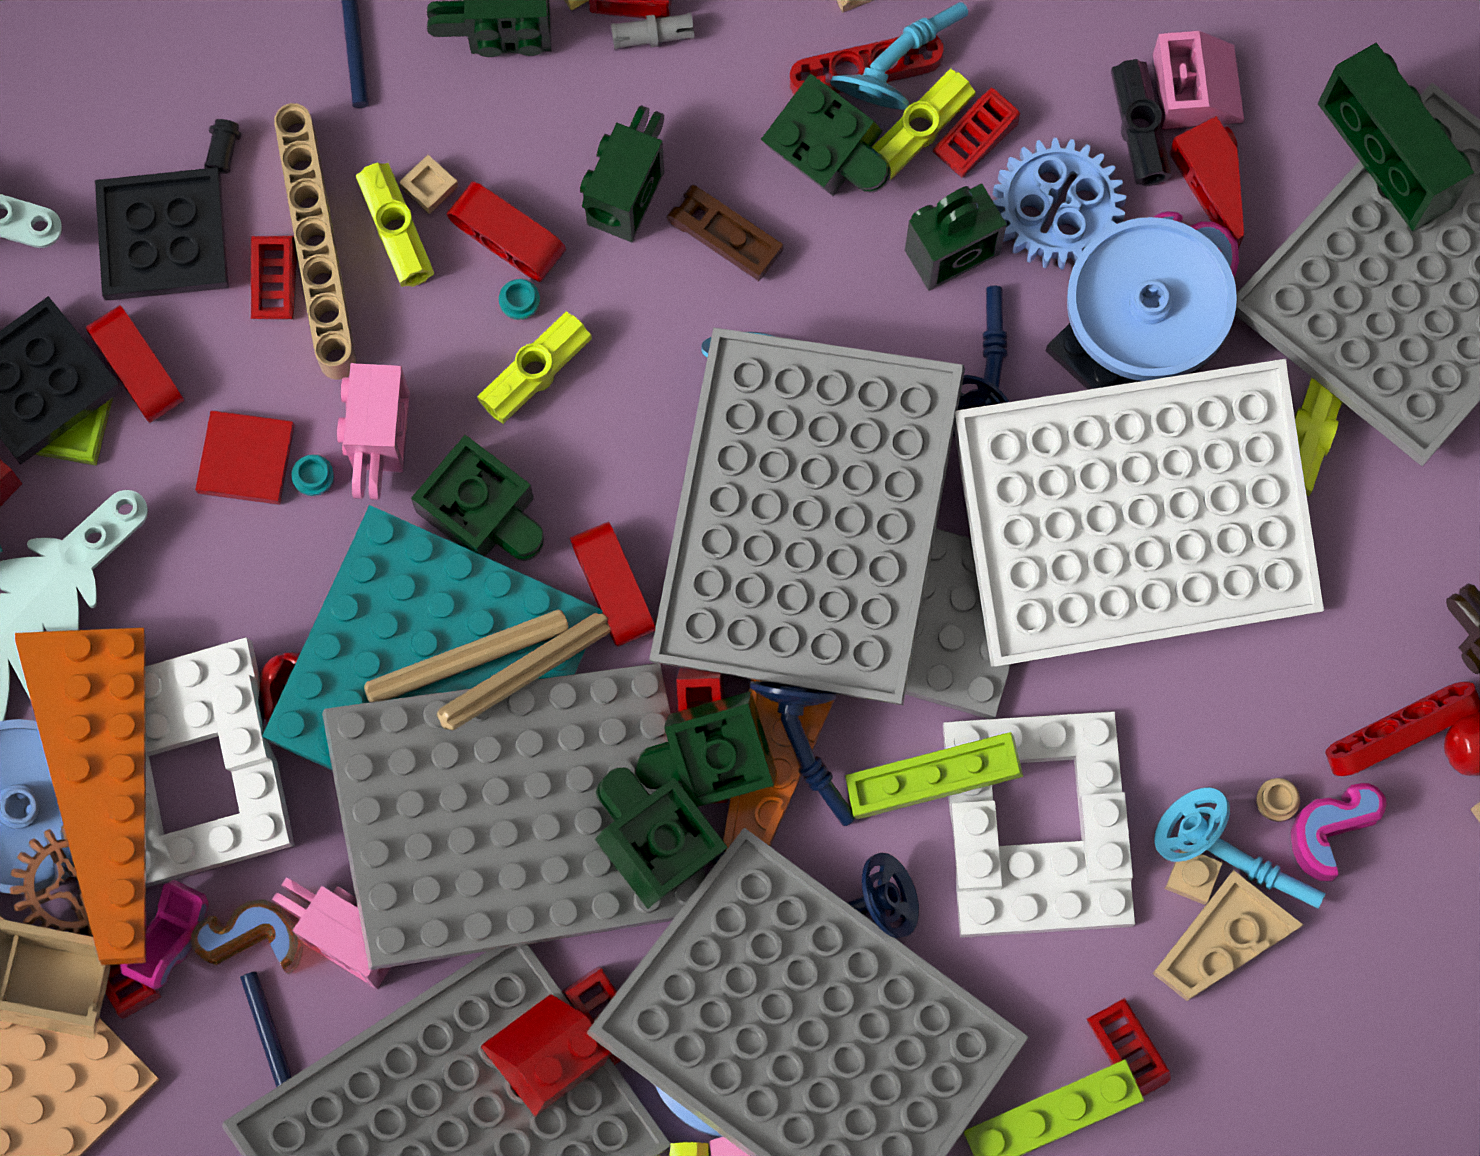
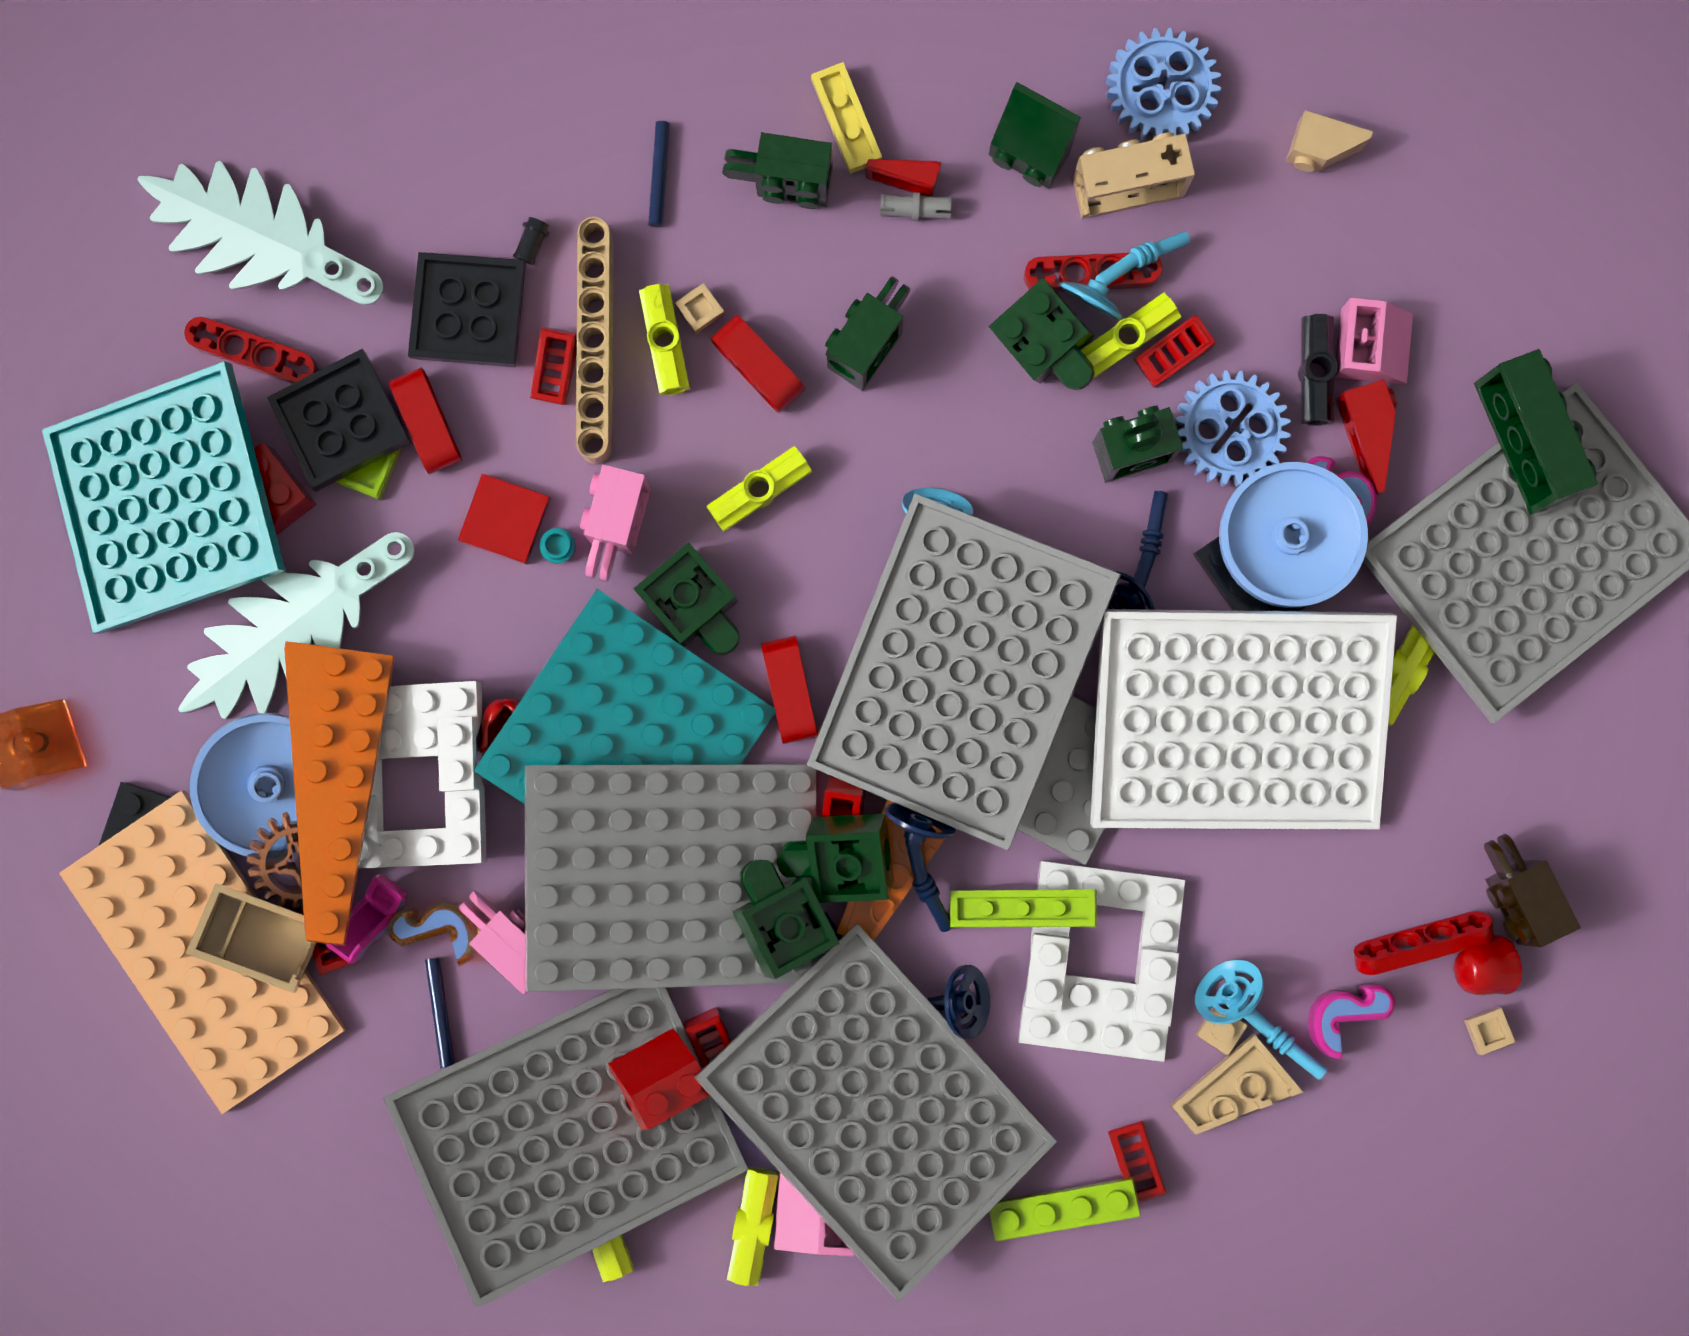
camera: 15 degrees right, 10 degrees up
tan axle [364,610,568,702] -> none
tan axle [437,613,611,730] -> none
teal plate [499,279,540,320] -> none
reddish brown plate [666,185,783,281] -> none
tan plate [1256,778,1300,822] -> none

